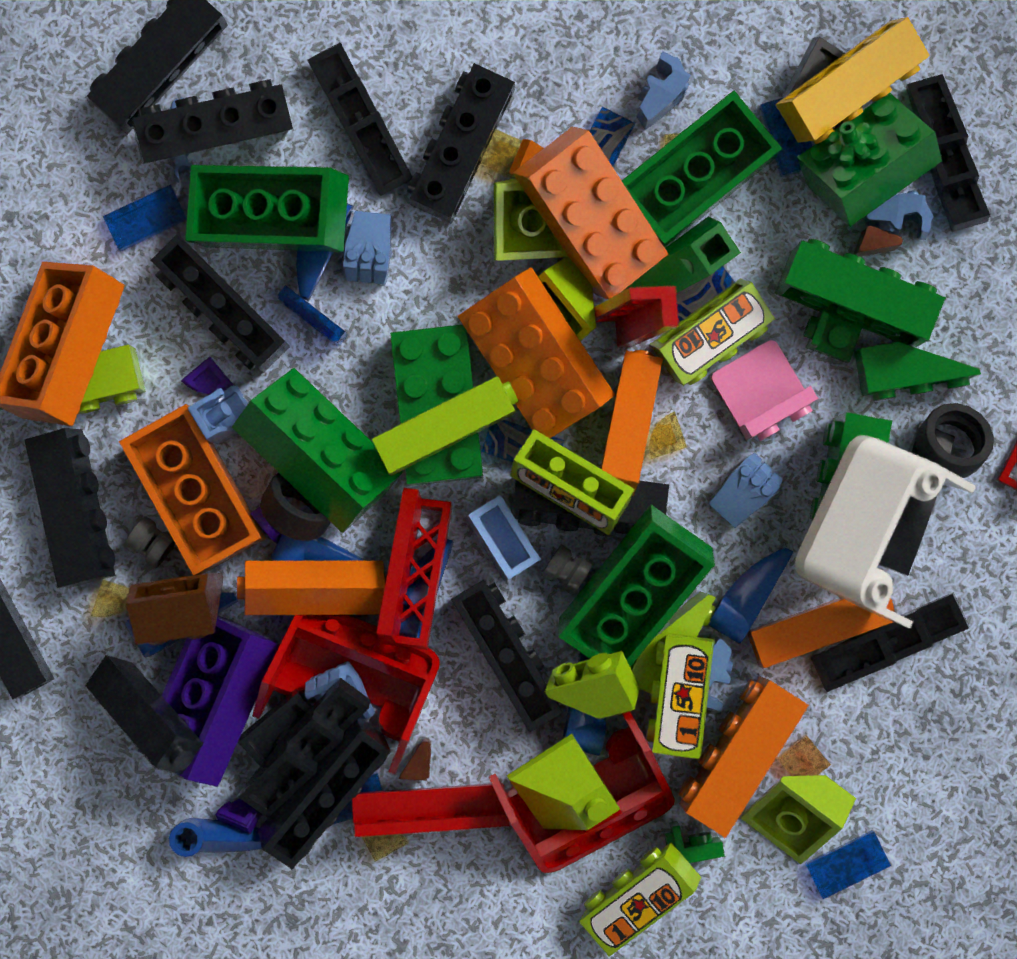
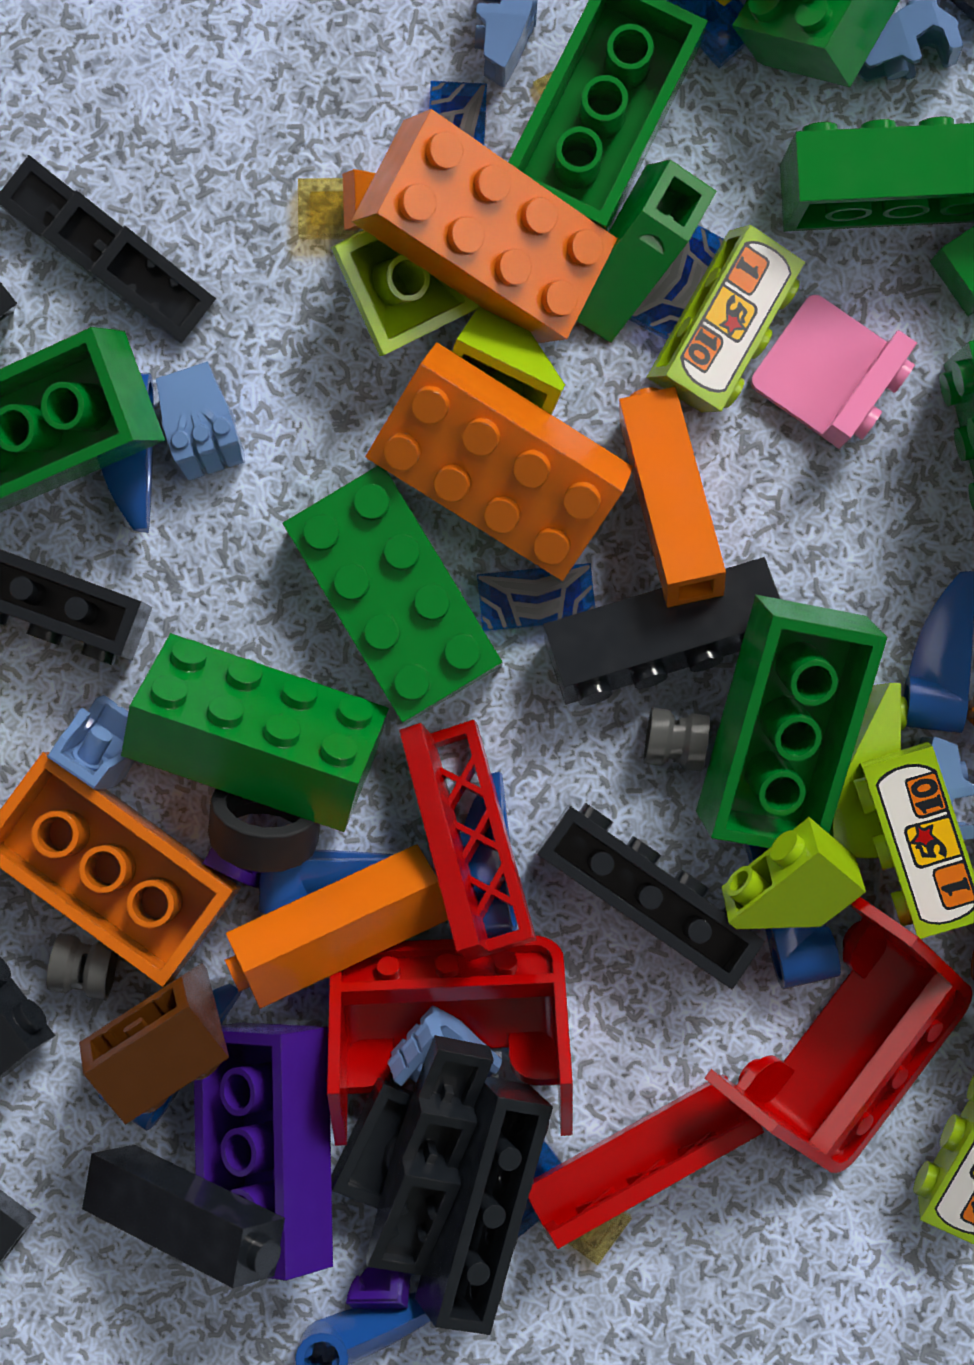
camera: 20 degrees left, 0 degrees up
clear yellow tile [91,579,129,617] -> none
dark purple tile [181,356,235,395] -> none
clear blue tile [277,285,348,346] -> none
lime brick [372,376,519,476] -> none
copper slope [399,739,432,781] -> none
black brick [407,63,515,224] -> none
light blue brick [465,495,541,582] -> none
lime slope [507,734,620,830] -> none
lime brick [510,429,635,535] -> none
red fence [594,286,679,348] -> none
clear yellow tile [648,412,687,460] -> none
medium blue hand [708,452,783,528] -> none
green bracket [803,309,862,363] -> none
copper slope [853,225,903,257] -> none

